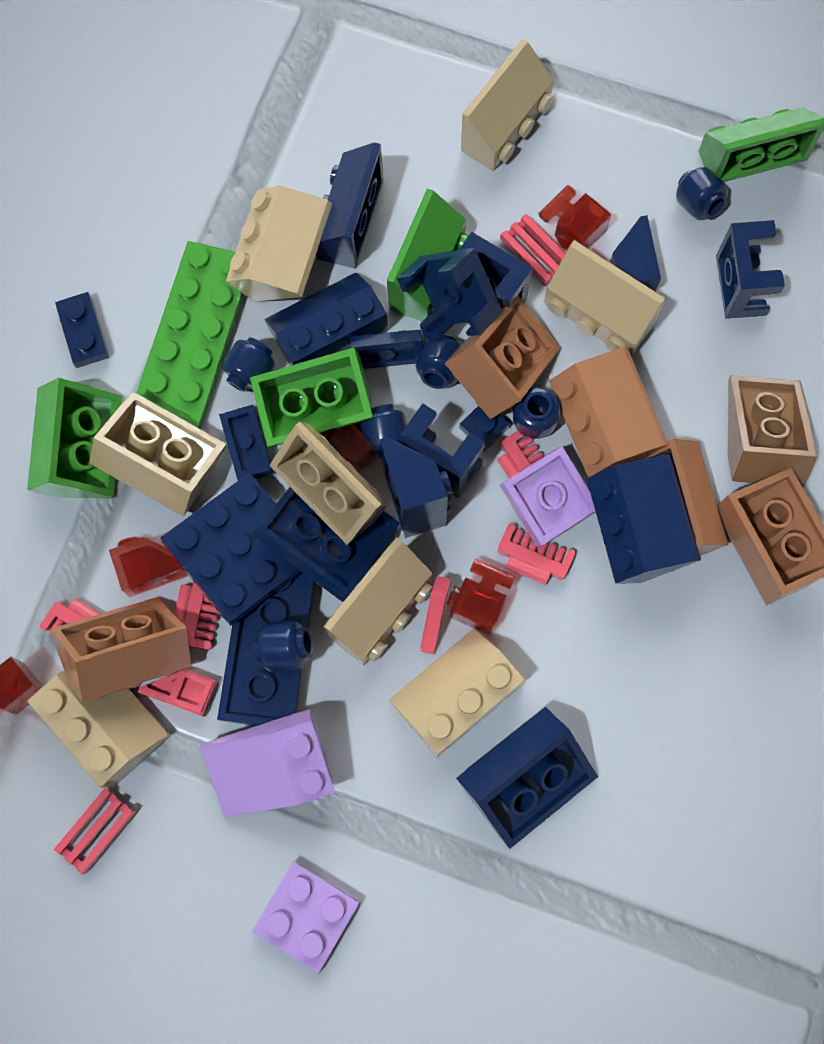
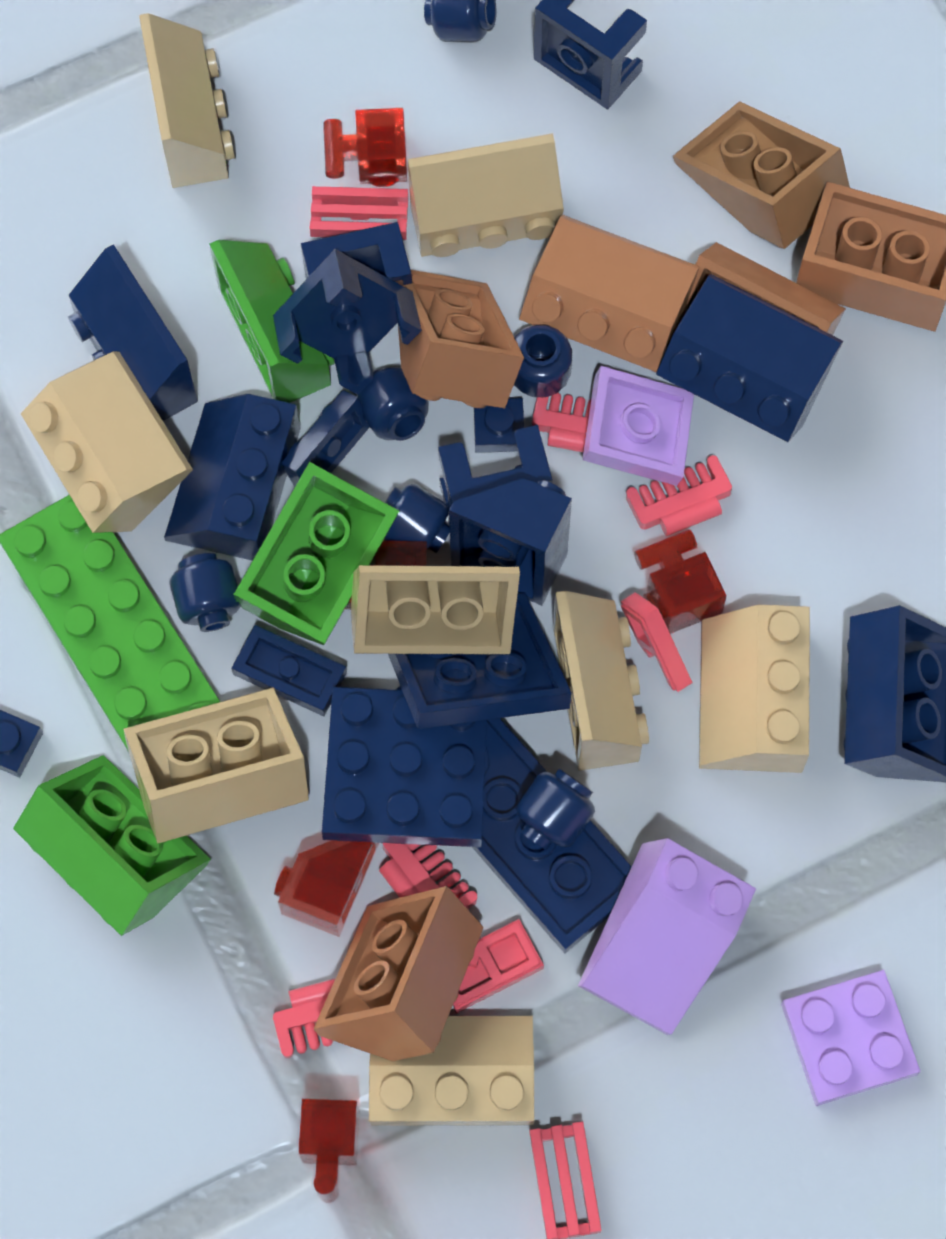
camera: 50 degrees left, 5 degrees down
dark blue slope [610,215,661,292] -> none

